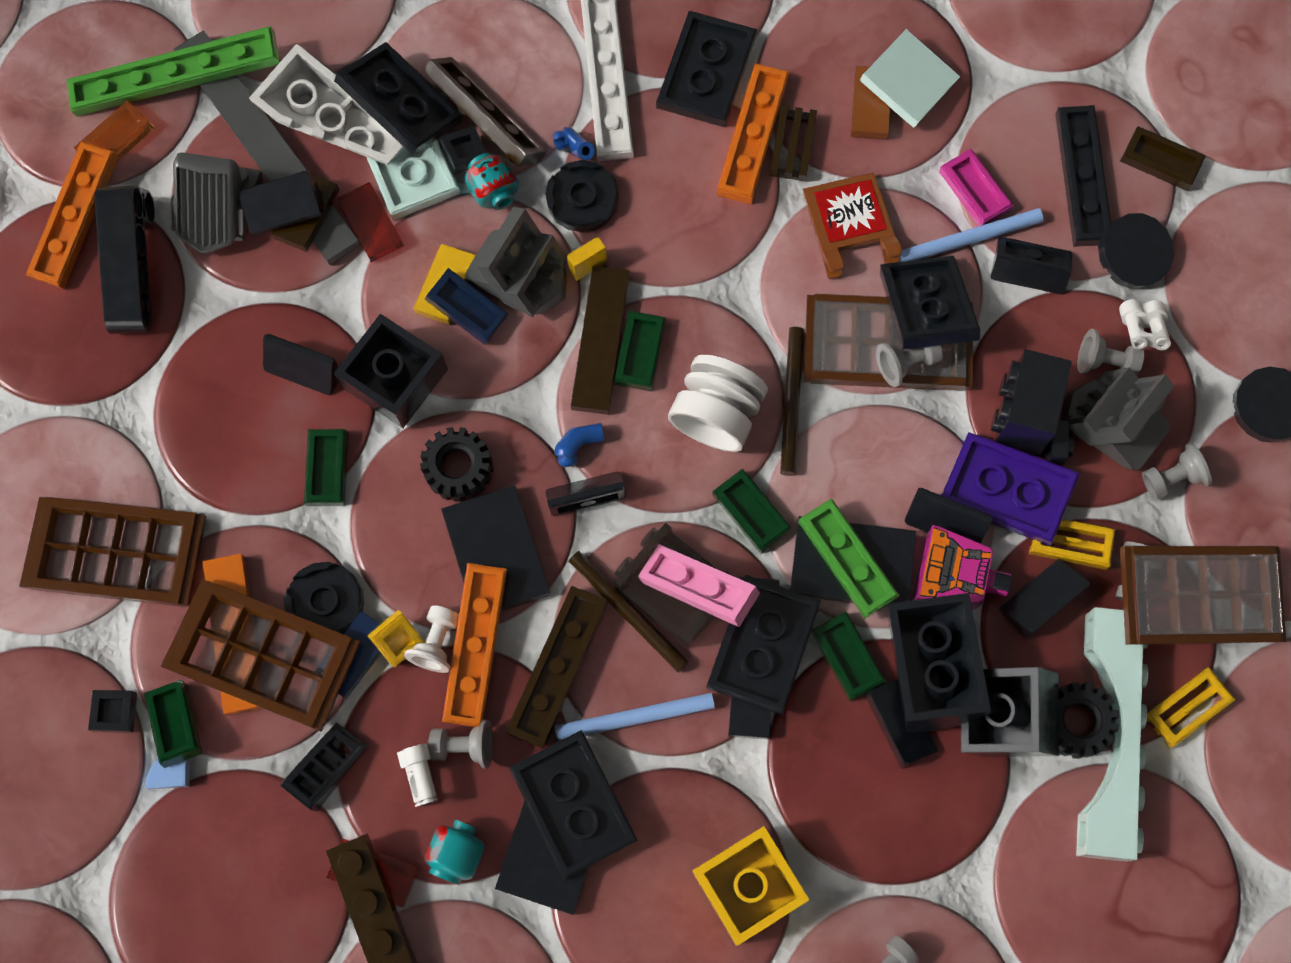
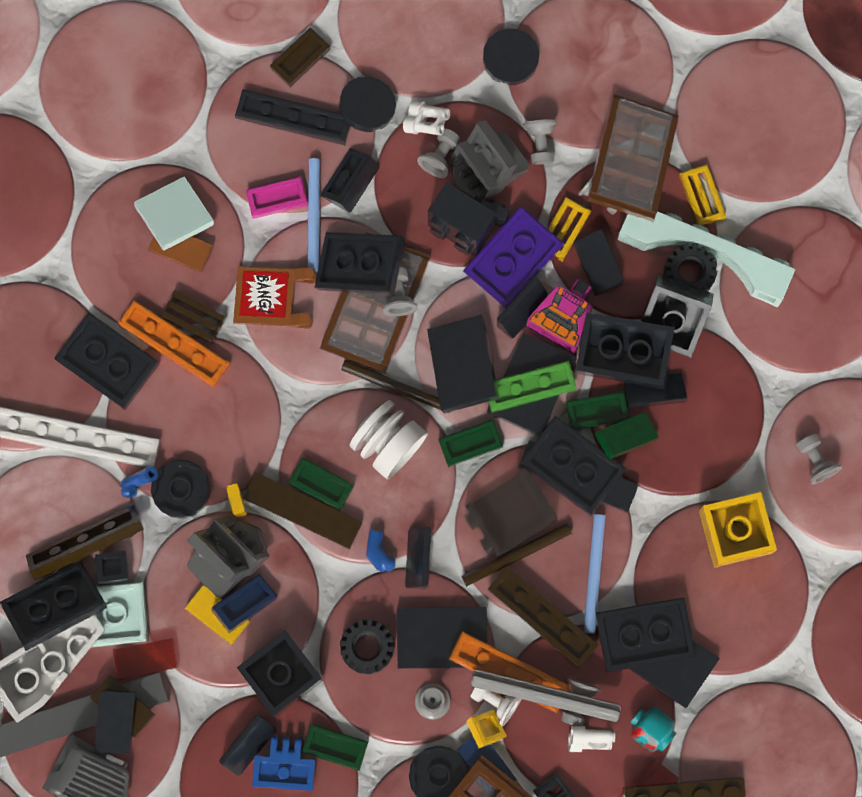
camera: 75 degrees left, 5 degrees up
teal head [465,153,519,210] -> none
bright pink plate [638,544,760,627] -> none
none -> blue hinge [252,735,316,791]
none -> light grey piece [415,683,451,720]
none -> black tile [427,314,499,414]
none -> light grey axle [471,669,621,722]
none -> dark green tile [595,412,659,460]

